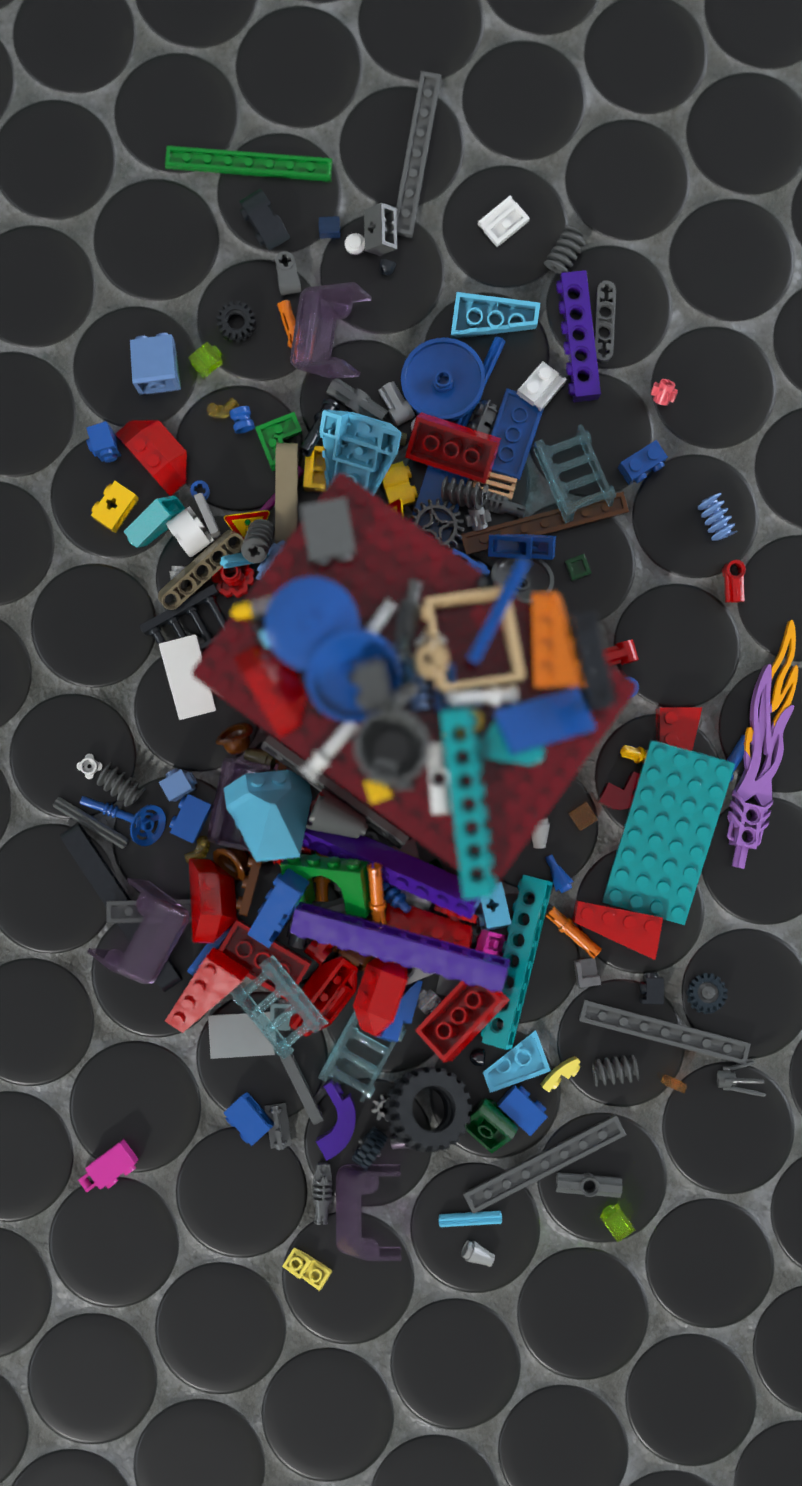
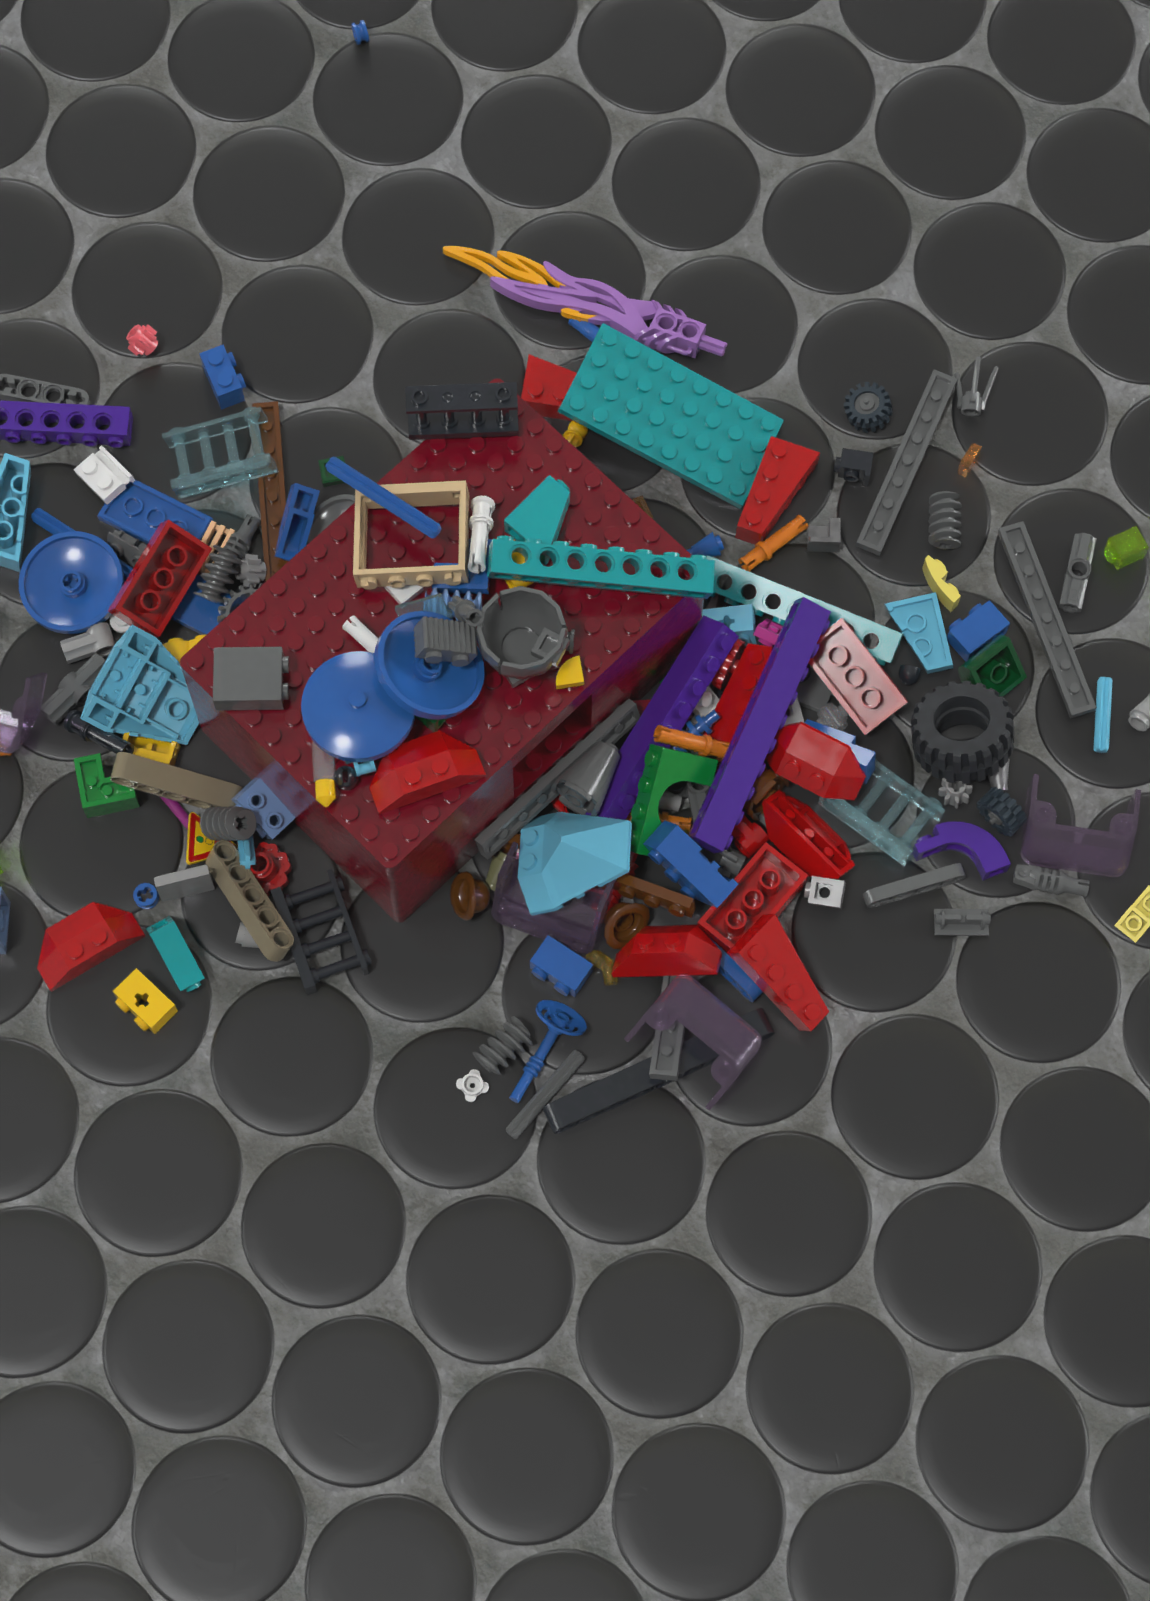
camera: 80 degrees left, 15 degrees down
dark pink brick [78,1139,139,1192] -> none
blue brick [86,421,121,462] -> none
white sticker [159,635,216,720] -> none
medium blue brick [159,768,198,802] -> none
white brick [166,506,214,558] -> none
clear yellow arm [207,398,239,418] -> none
light grey tile [208,1011,275,1059] -> none
blue brick [224,1092,274,1146] -> none
blue wheel [229,406,255,433] -> none
clear light blue fence [230,955,328,1059] -> none
white pin [299,722,359,782] -> none
dark grey hinge [395,579,423,645] -> none
tan gear [413,641,449,679] -> none
white piece [427,742,453,815] -> none
black hinge [475,572,495,590] -> none
blue tile [493,687,596,756] -> none
orange wedge [532,591,587,689] -> none
dark red brick [597,771,640,810] -> none
medium blue piece [698,493,737,541] -> none
red piece [722,560,746,603] -> none

